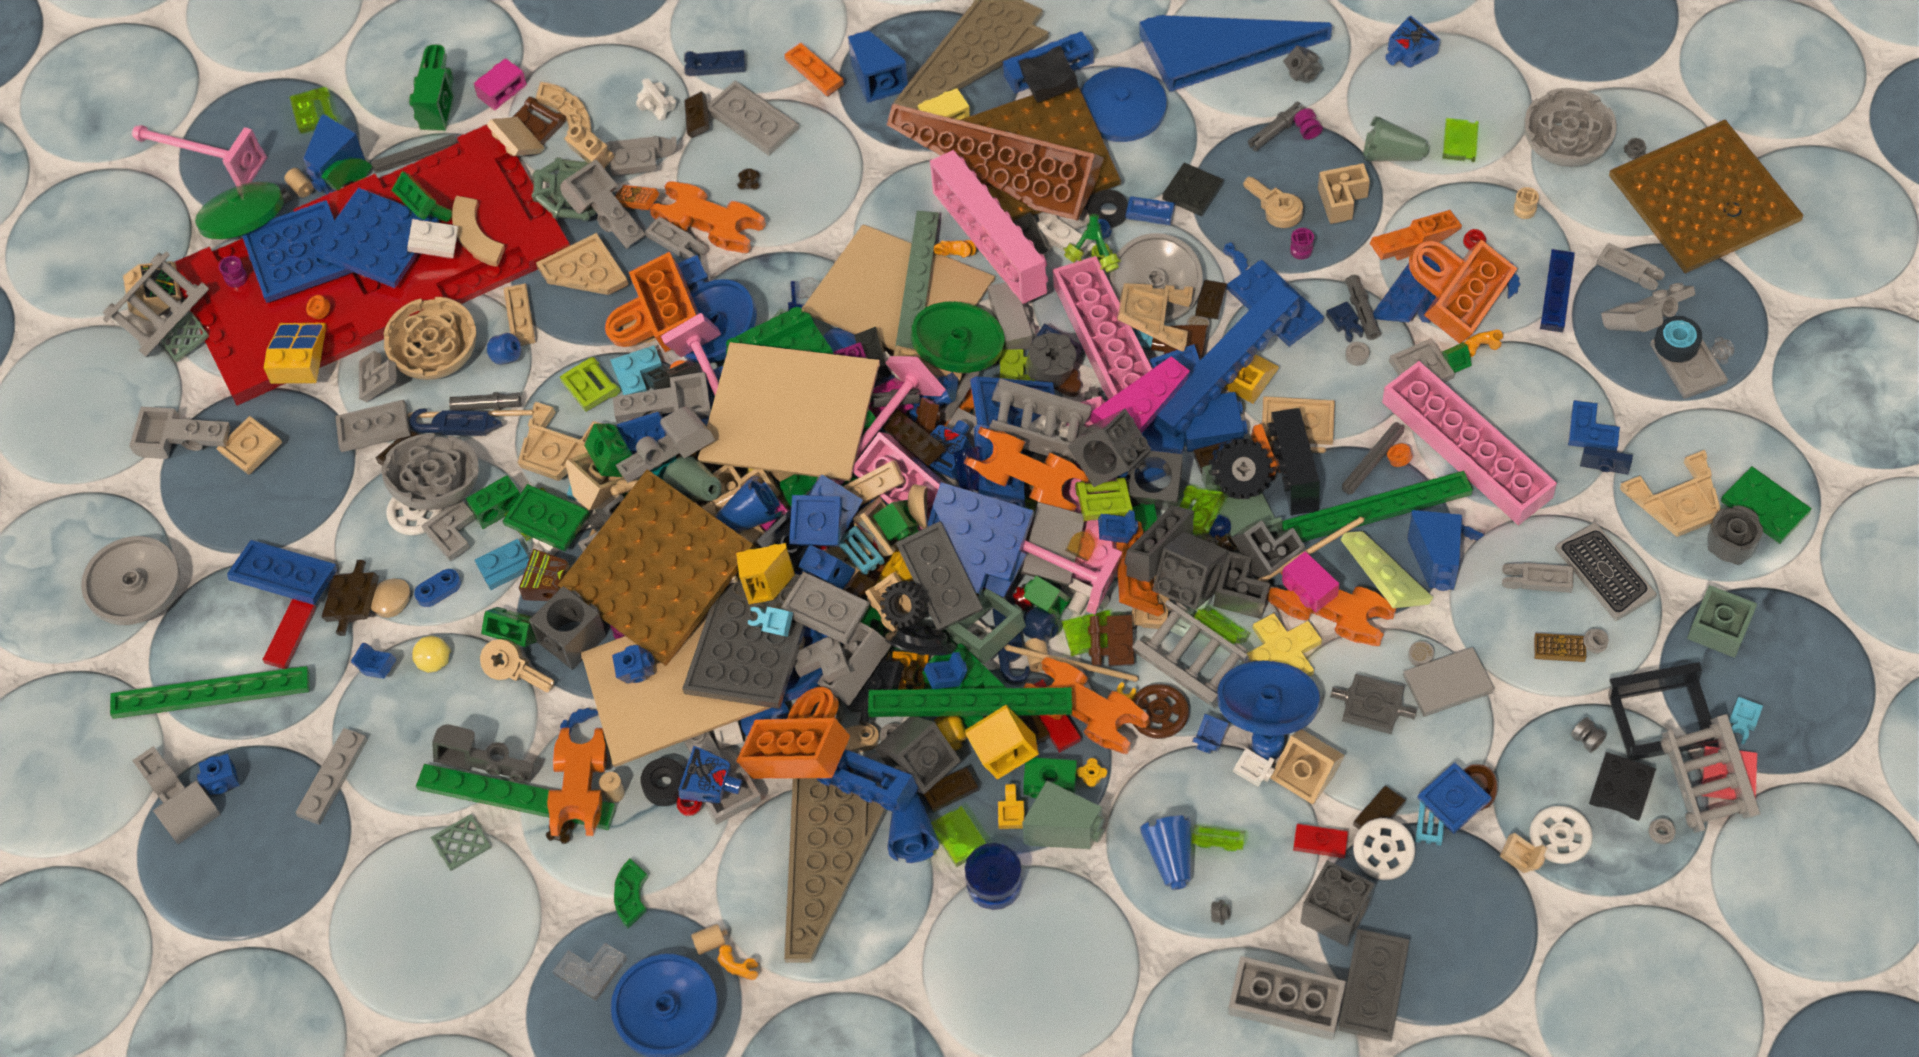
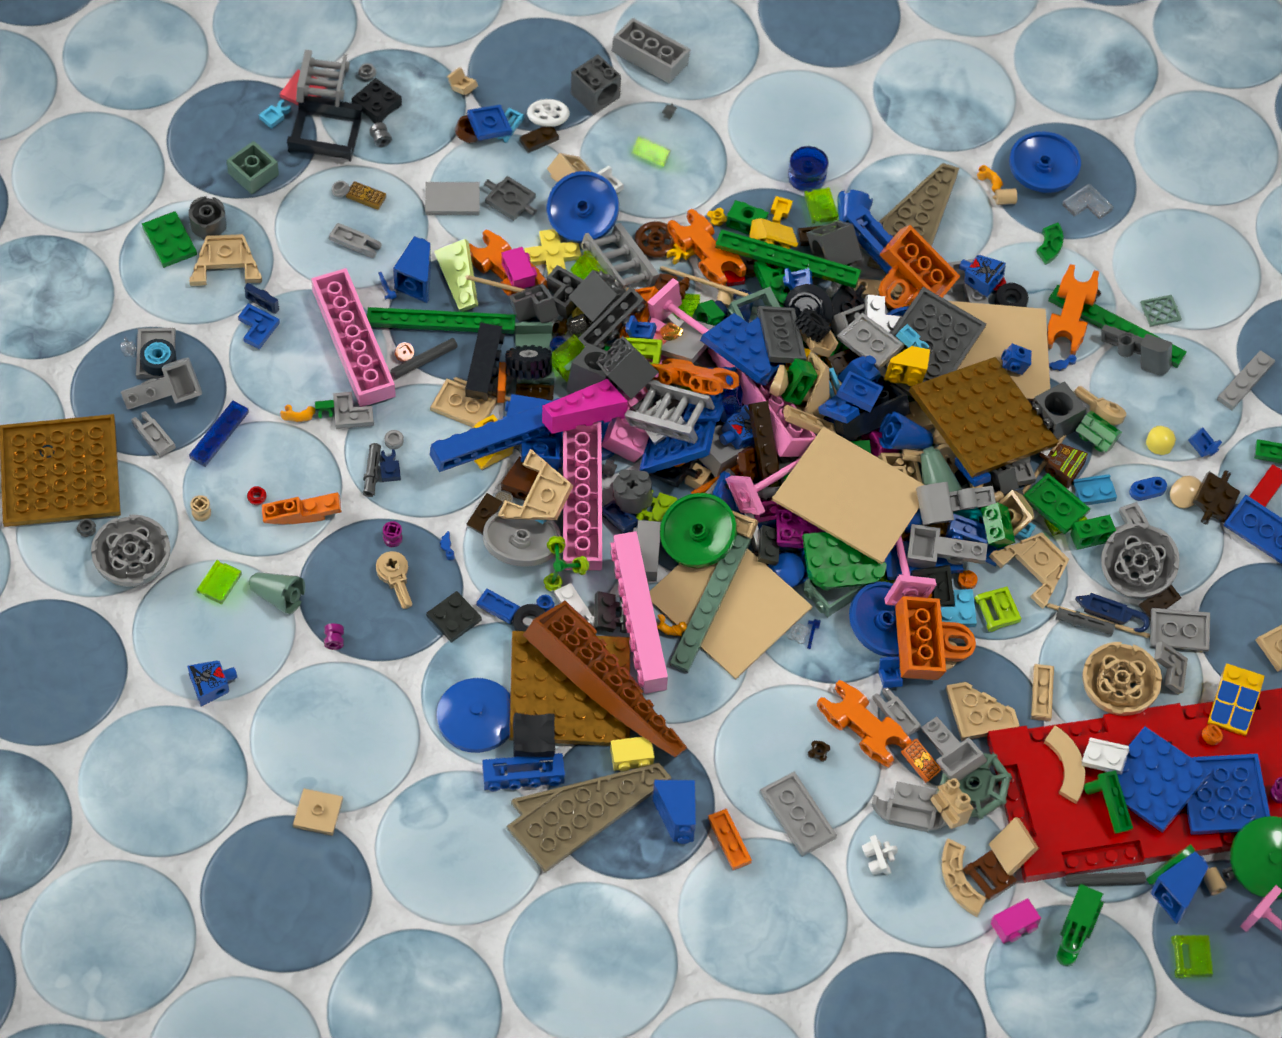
camera: 170 degrees left, 0 degrees up
blue head [487,333,521,365] -> none
tan piece [599,772,625,803] -> none
dark blue plate [684,50,746,76] -> none
dark brown plate [684,91,709,138] -> none
sand green slope [1022,781,1104,849] -> none
blue slope [1139,15,1332,92] -> none
blue cone [1140,815,1191,890] -> none
blue bracket [1192,714,1230,754] -> none
blue plate [1227,259,1324,347] -> none
dark grey pin [1248,101,1305,152] -> none
dark grey brick [1283,45,1323,83] -> none
red plate [1293,824,1348,858] -> none
tan brick [1318,163,1370,224] -> none
dark grey plate [1338,929,1410,1042] -> none
blue bracket [1373,255,1440,323] -> none
light grey tile [1408,641,1434,666] -> none
orange brick [1409,240,1518,344] -> none
blue piece [1507,262,1521,299] -> none
white plate [1529,806,1593,864] -> none
tile [1555,522,1657,621] -> none

